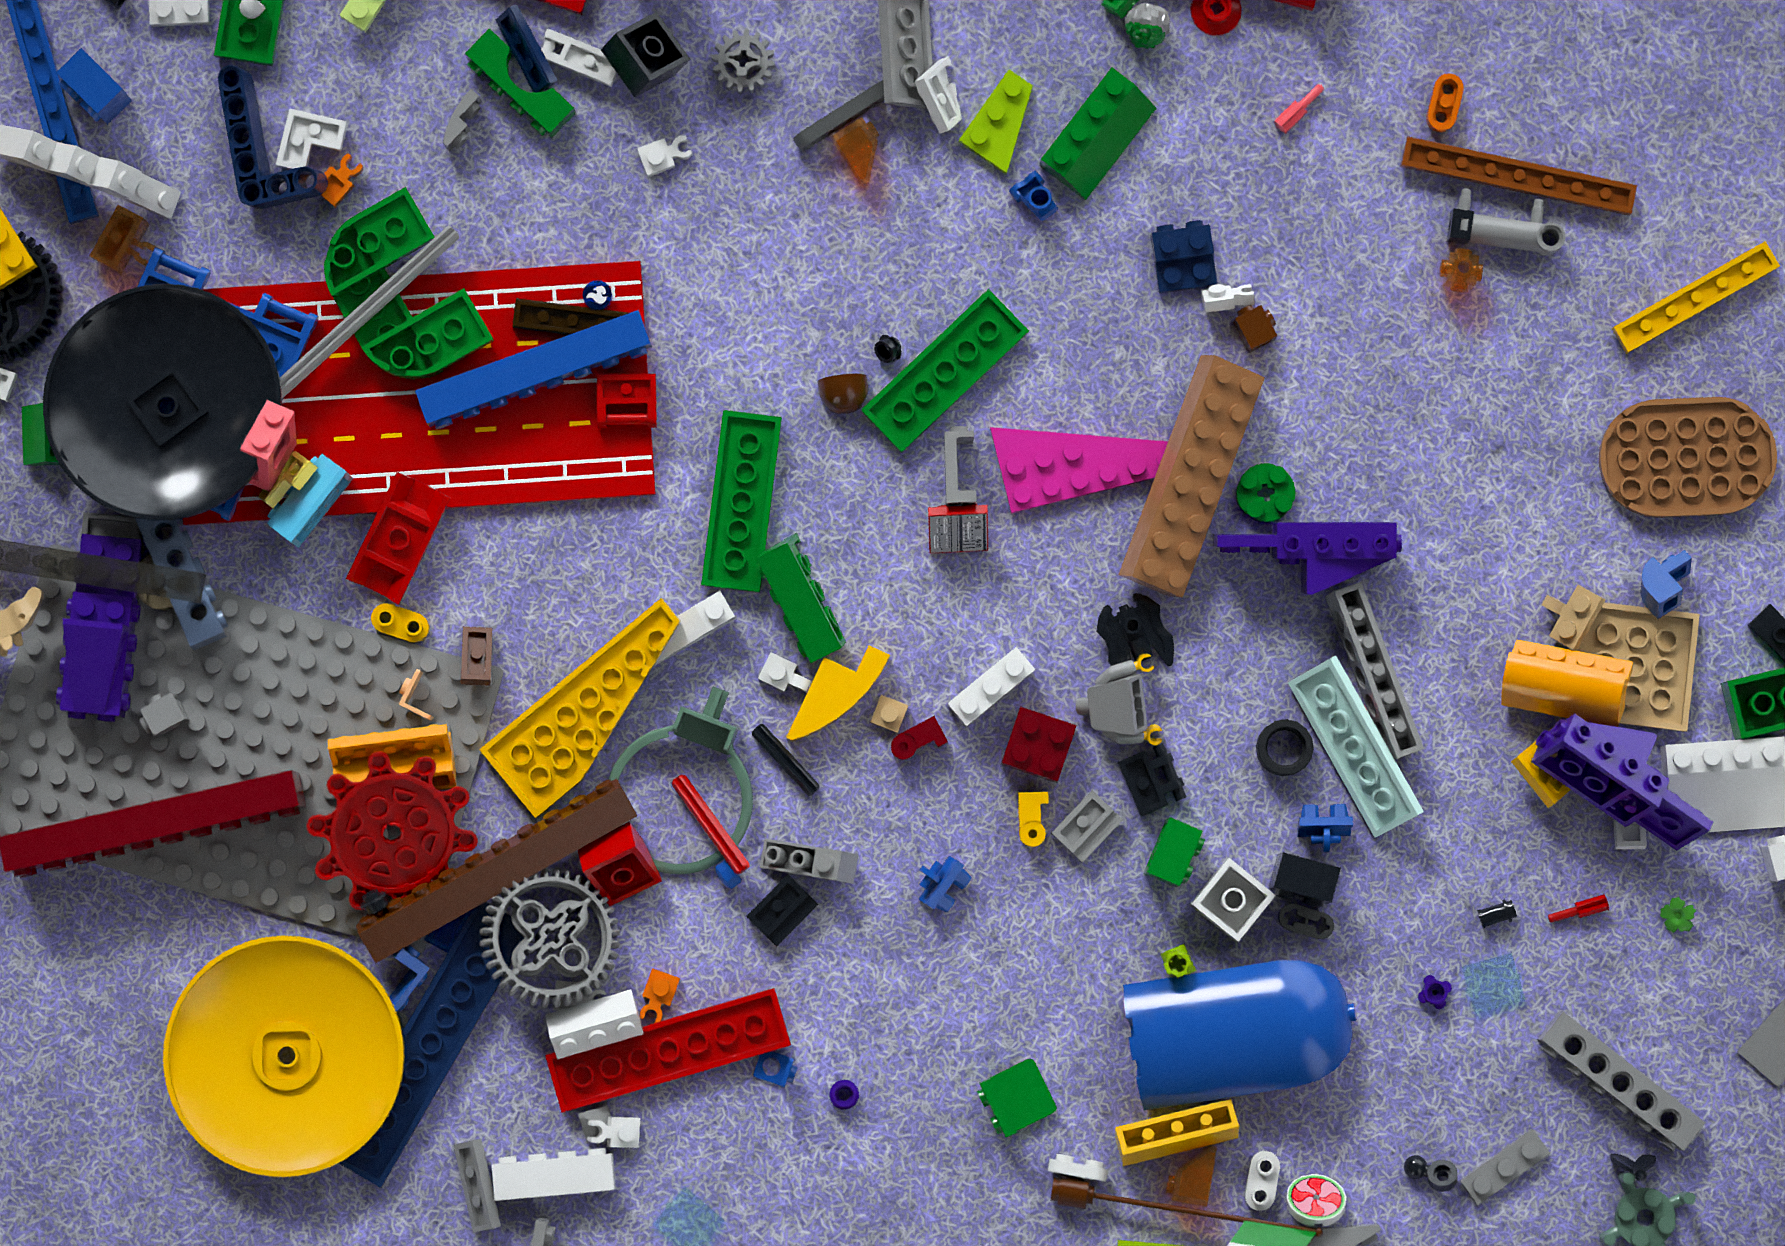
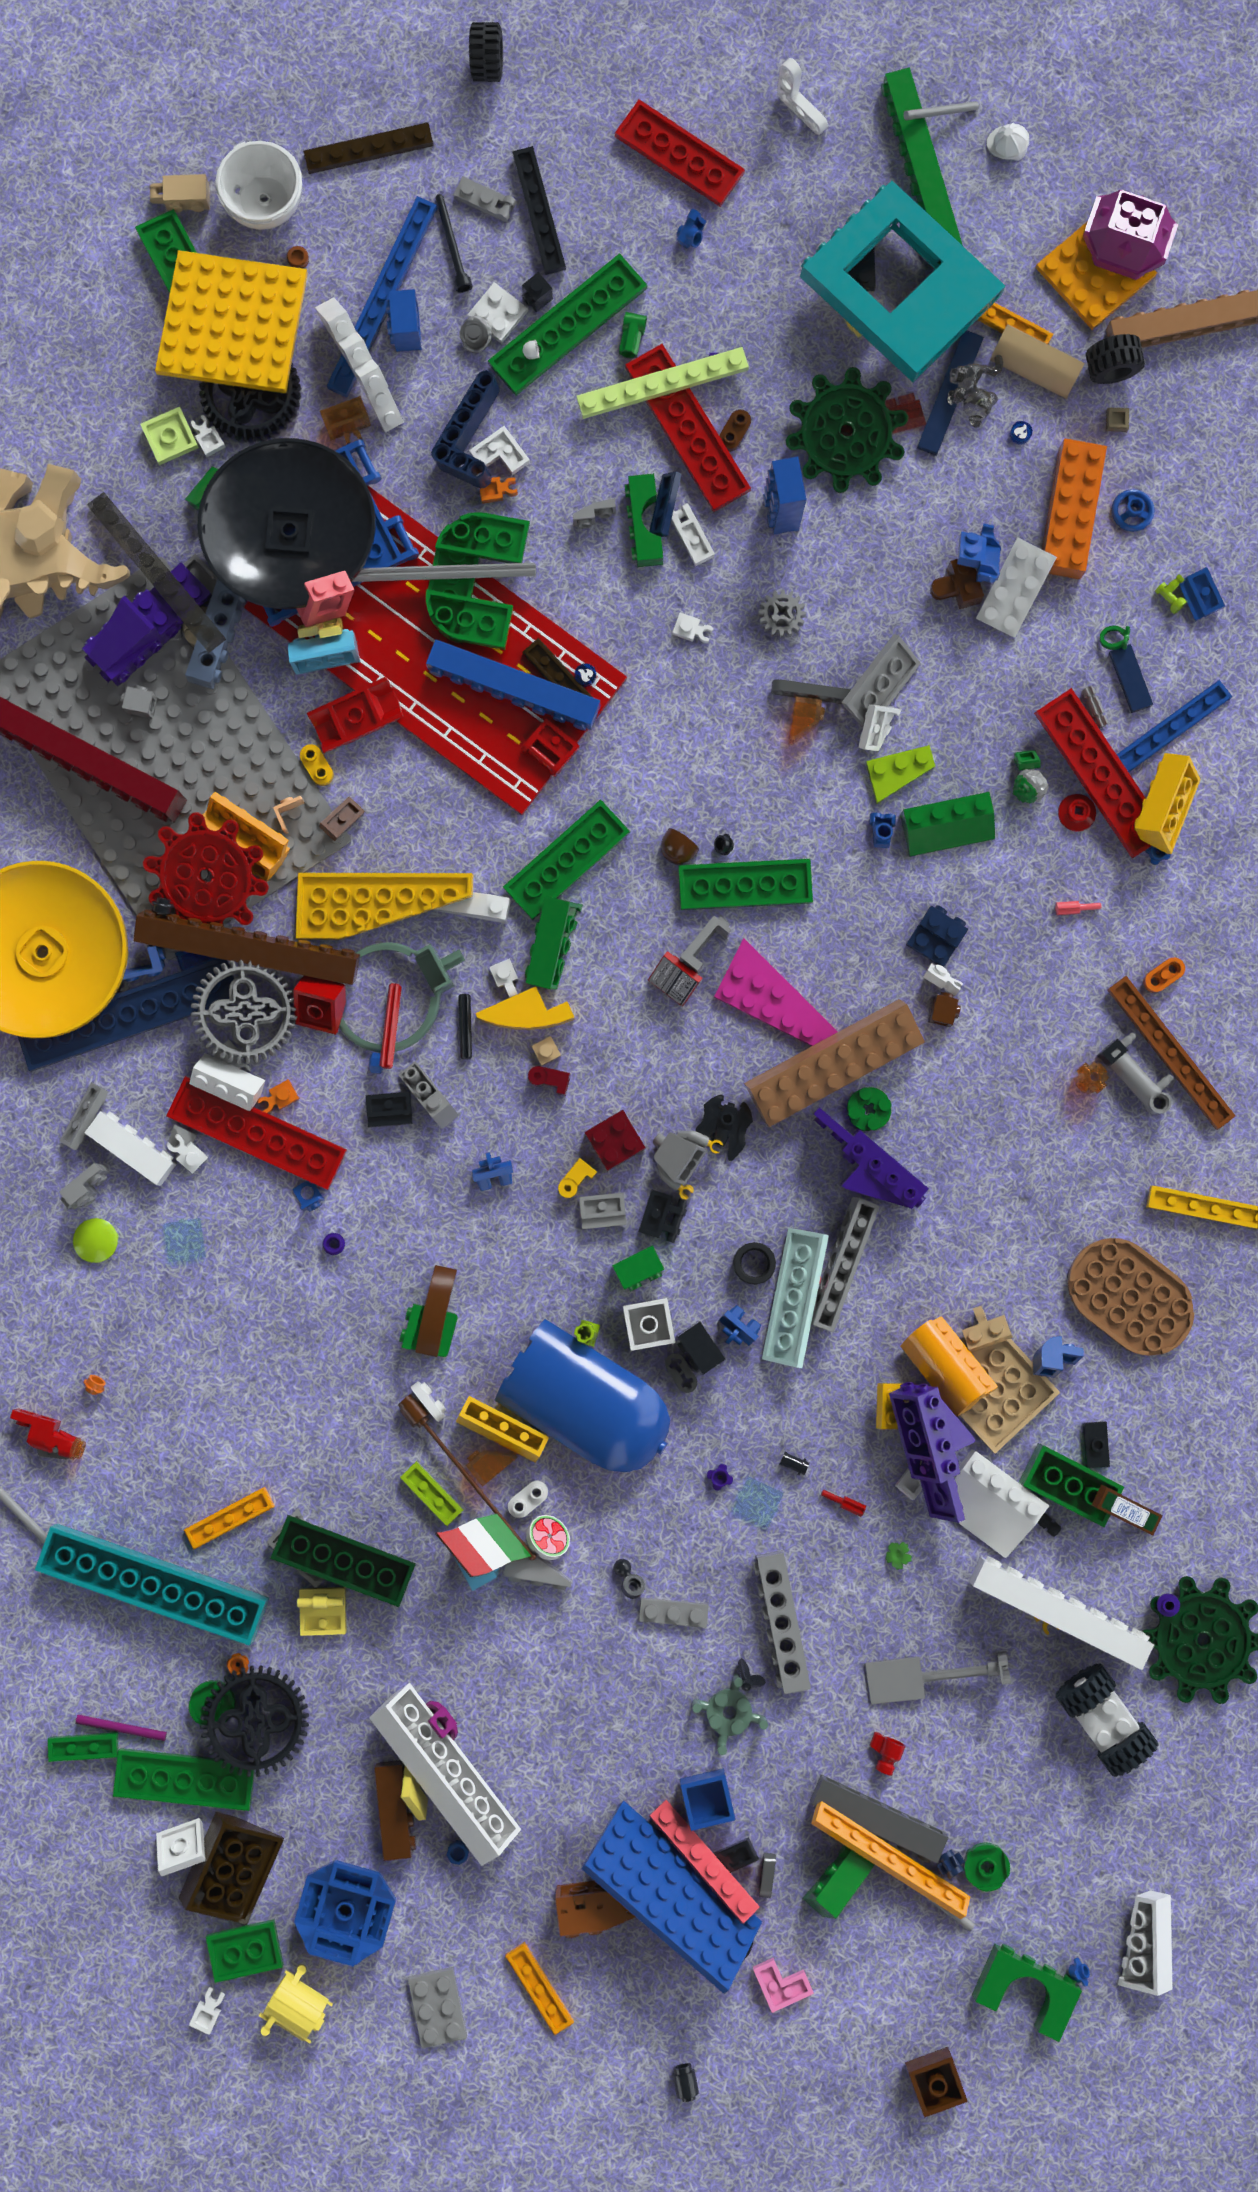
camera: 40 degrees right, 0 degrees up
black brick [601,12,690,98] -> none
white brick [947,647,1035,728] -> none
none -> reddish brown slope [415,1265,457,1357]
none -> light grey hair [460,315,492,353]

